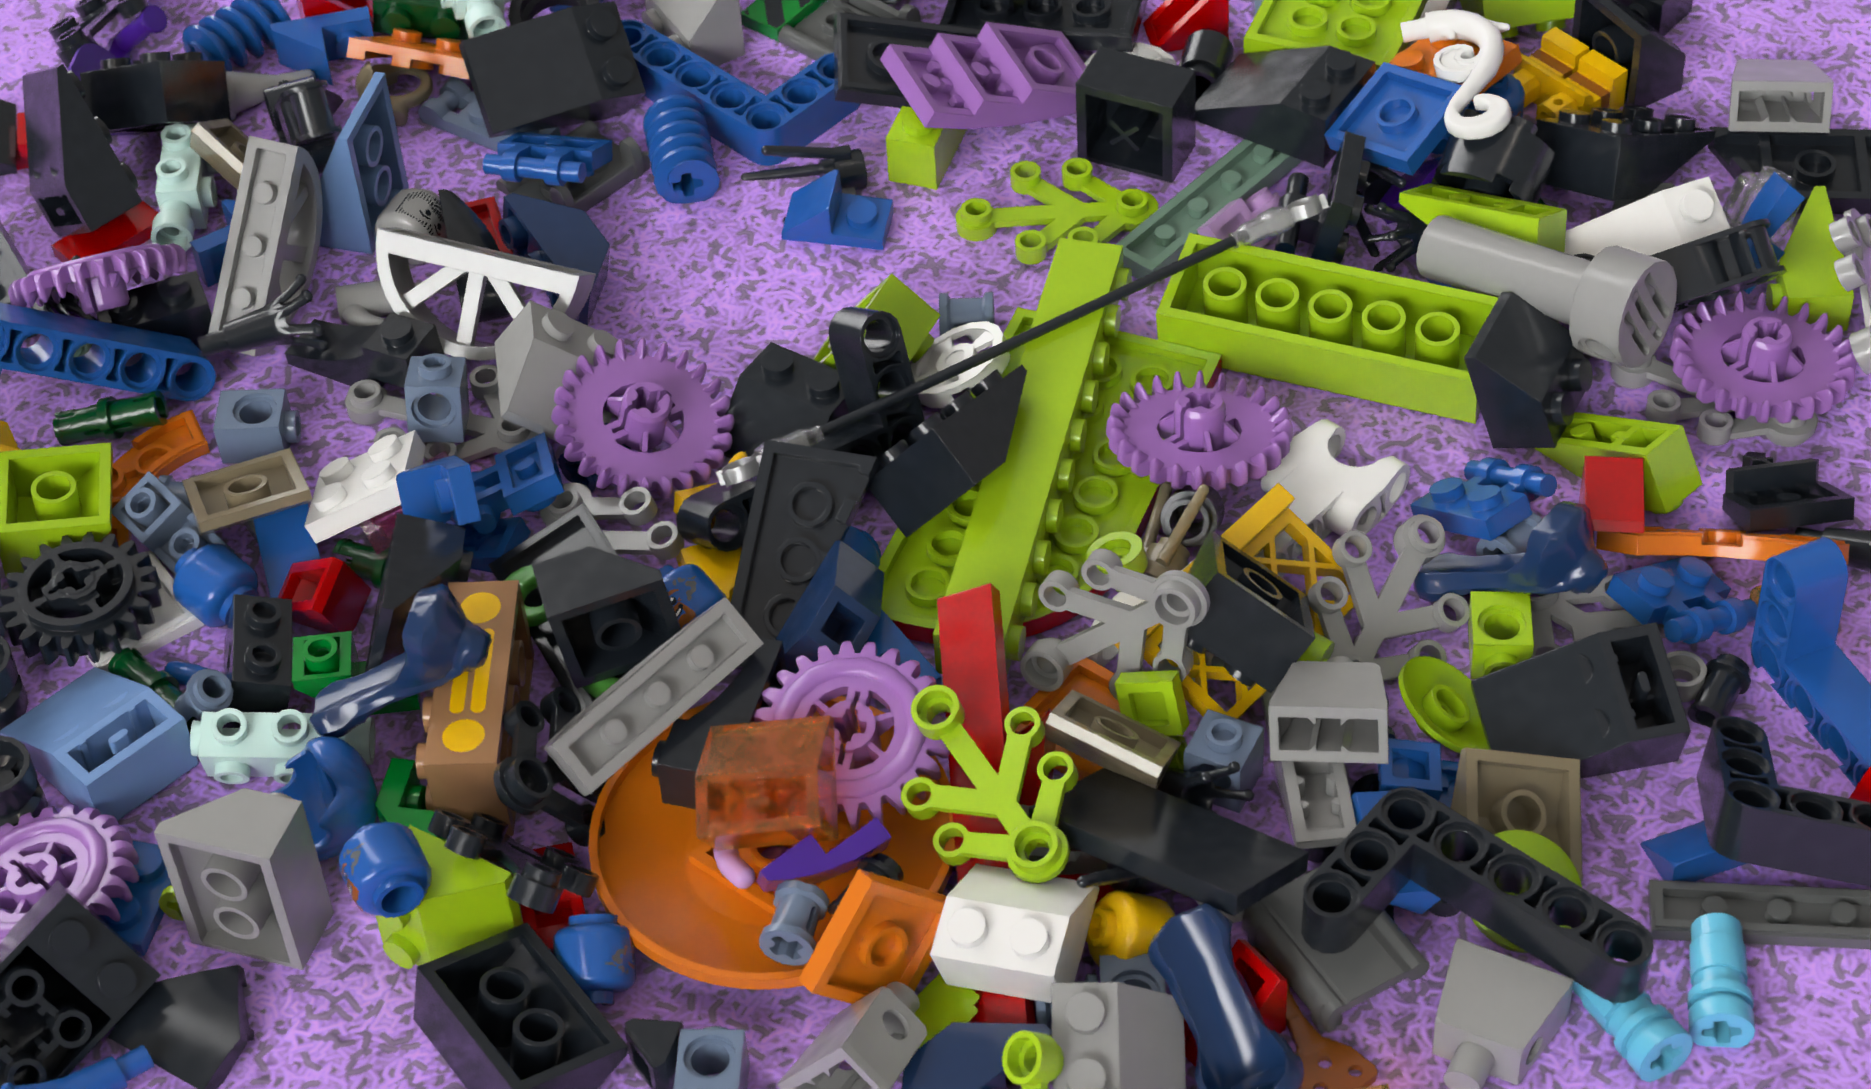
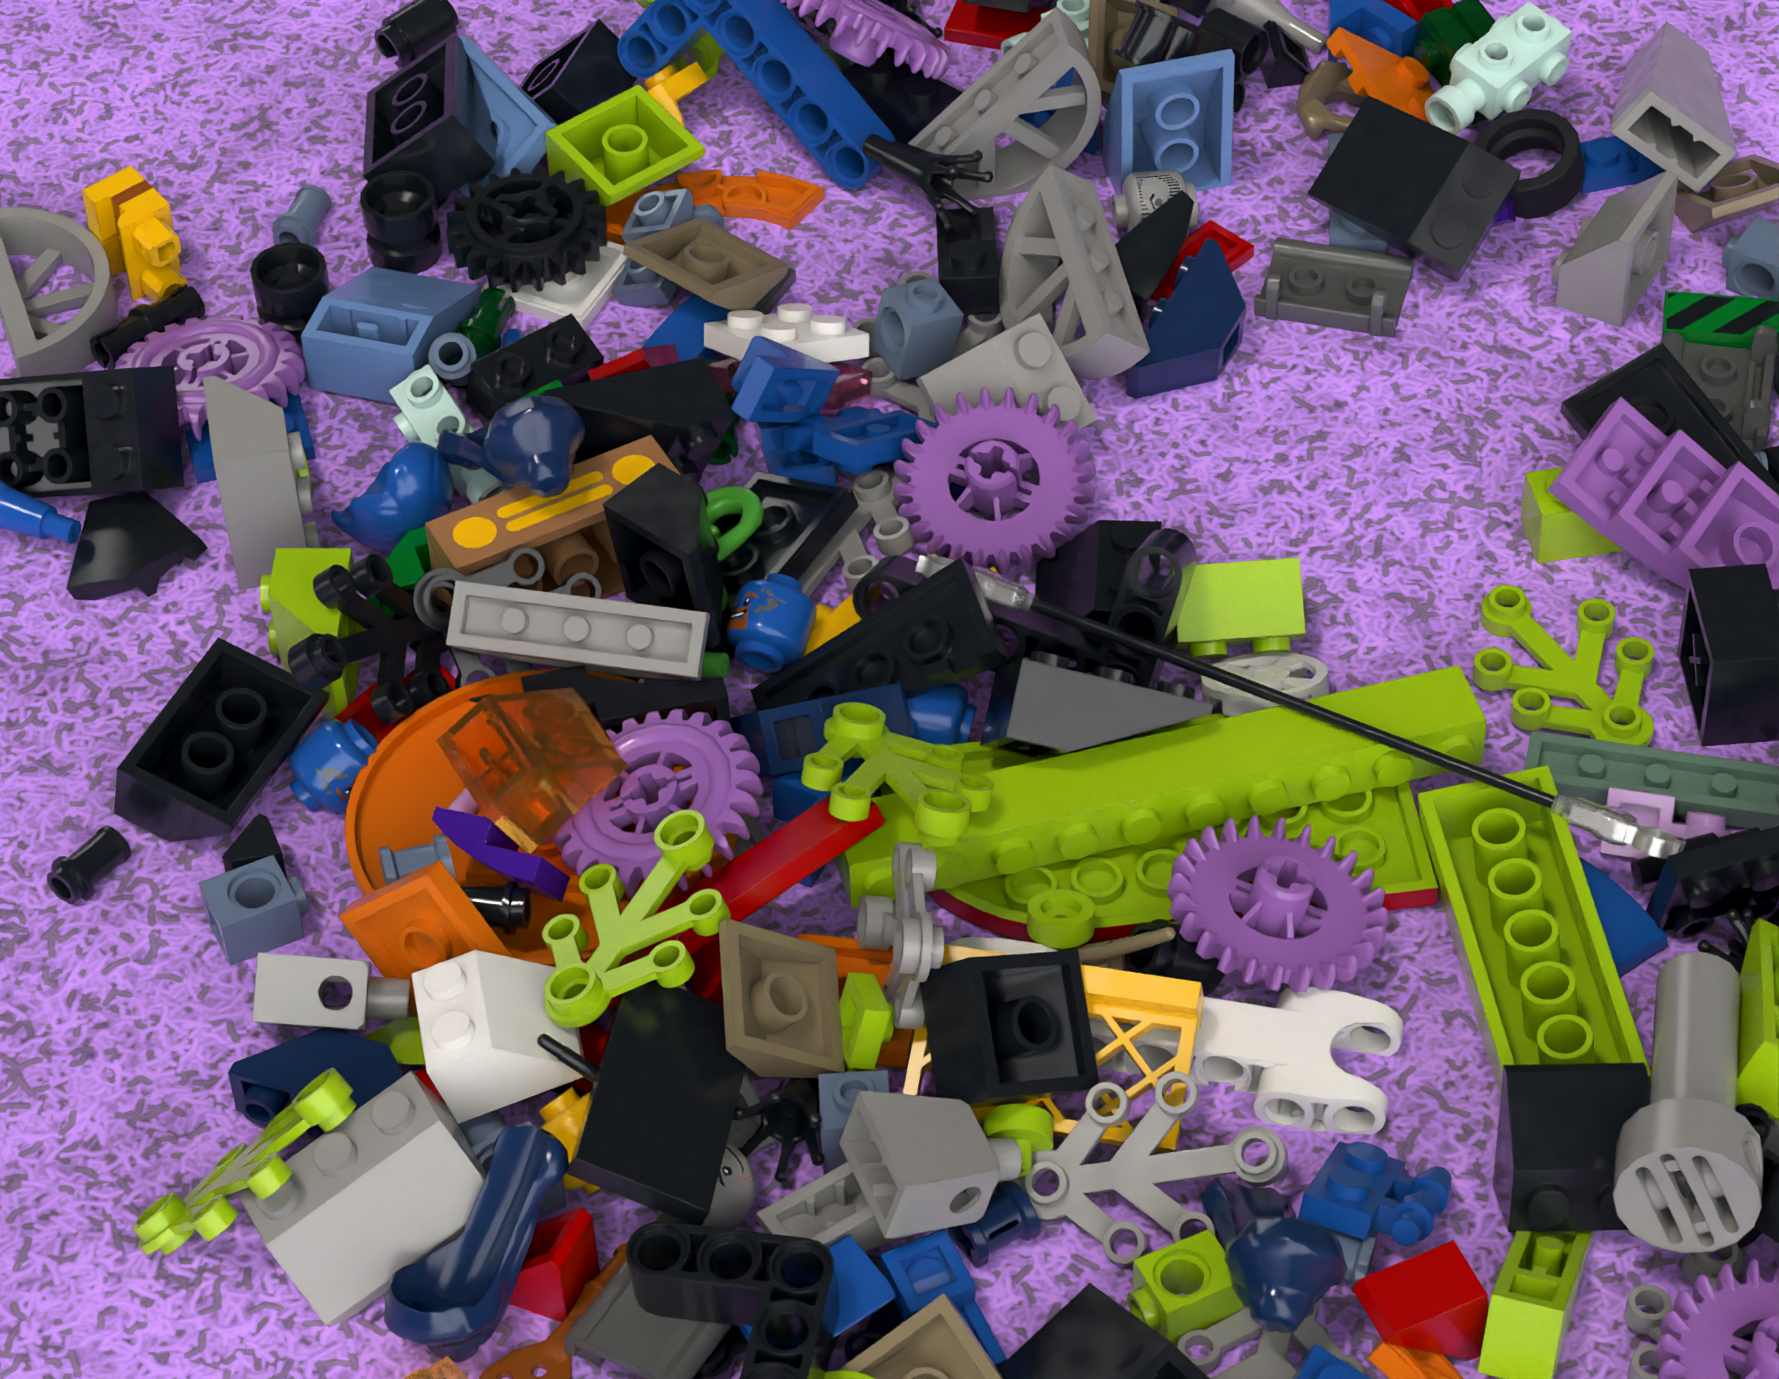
camera: 60 degrees right, 0 degrees up
dark green pin [53,390,169,446] -> none
blue head [173,543,259,628] -> none
sand blue brick [213,388,301,464] -> none
blue head [339,822,432,918] -> none
blue plate [483,132,613,186] -> none
blue beam [621,19,861,166] -> none
blue piece [643,95,720,204] -> none
black plant [740,145,867,223] -> none
blue slope [781,170,894,250] -> none
sand blue bush [939,292,994,336] -> none
lime dish [1398,656,1489,753] -> none
none -> lime plant [801,702,993,847]

